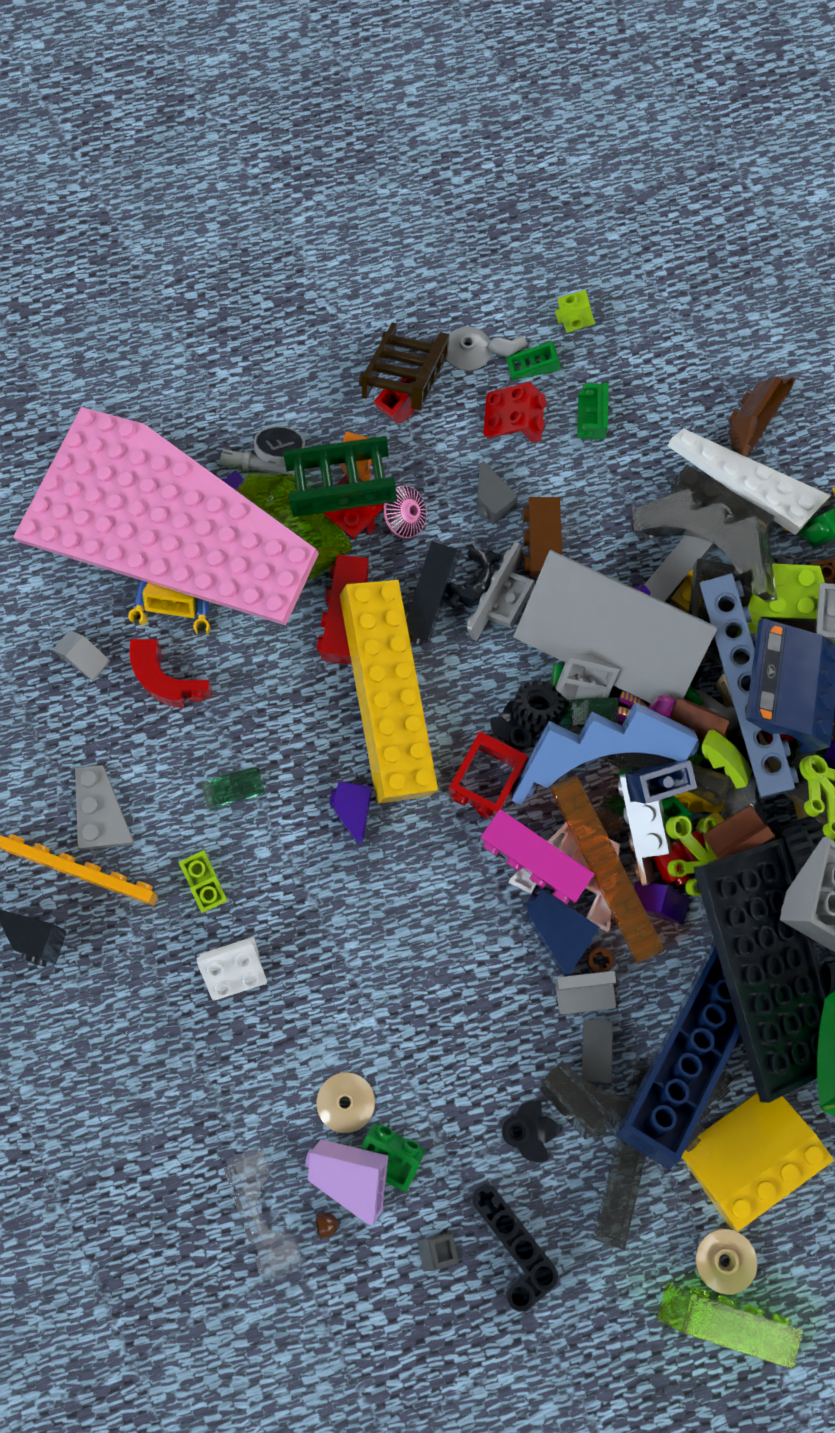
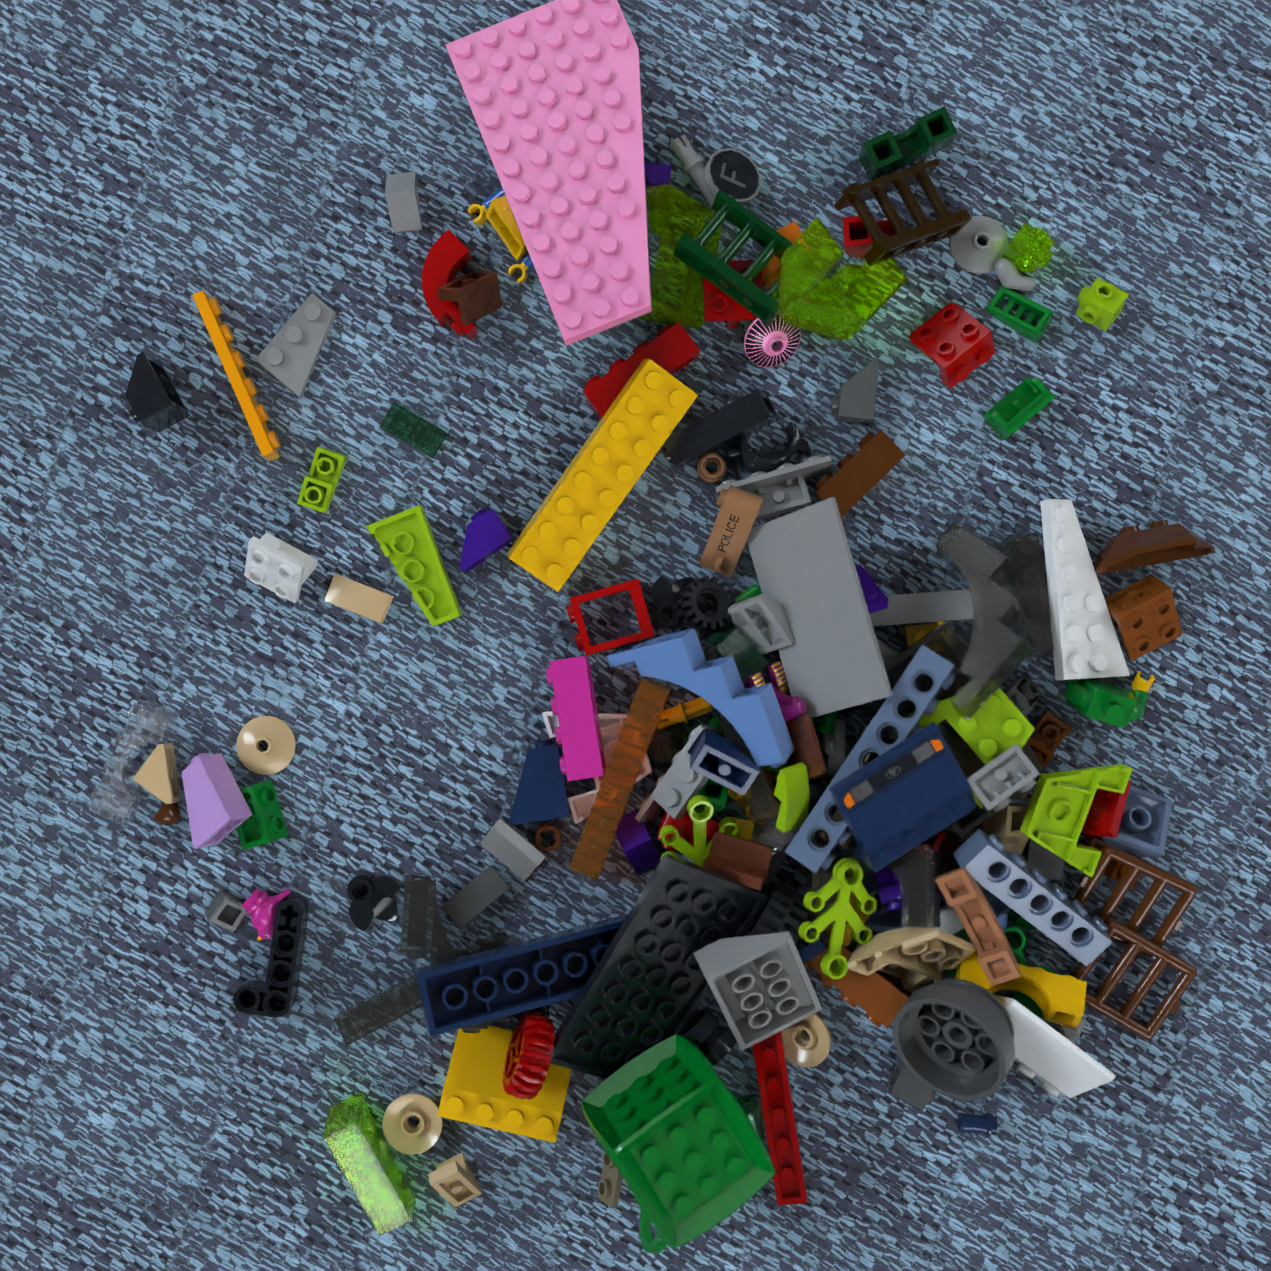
camera: 45 degrees right, 15 degrees up
none -> tan slope [133,743,181,804]
none -> dark pink animal [242,887,291,941]
none -> tan slope [324,573,394,624]
none -> lime wing [366,505,463,626]
none -> tan slope [428,1153,482,1208]
none -> copper panel [437,270,502,325]
none -> red gear [502,1013,555,1100]
none -> yellow axle [653,697,713,731]
none -> medium nougat plate [697,453,726,483]
none -> medium nougat door [699,485,764,578]
none -> clear neon green windscreen [778,218,908,341]
none -> dark green arch [858,106,957,181]
none -> clear neon green brick [1002,222,1055,274]
none -> dark orange bracket [1104,574,1182,661]

